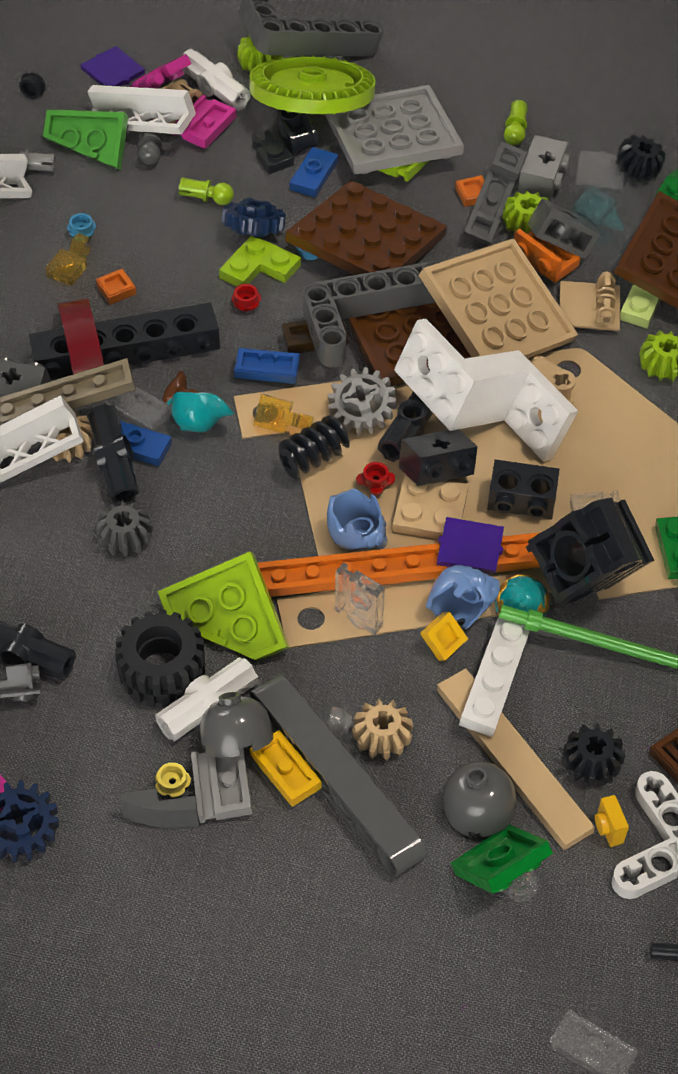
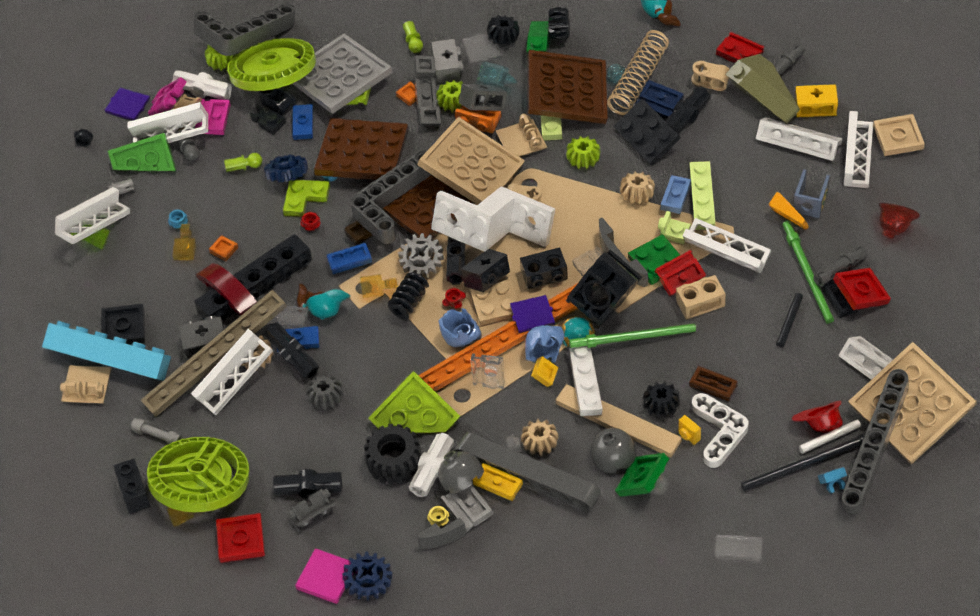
camera: 20 degrees left, 0 degrees up
none -> dark grey slope [599,217,648,287]

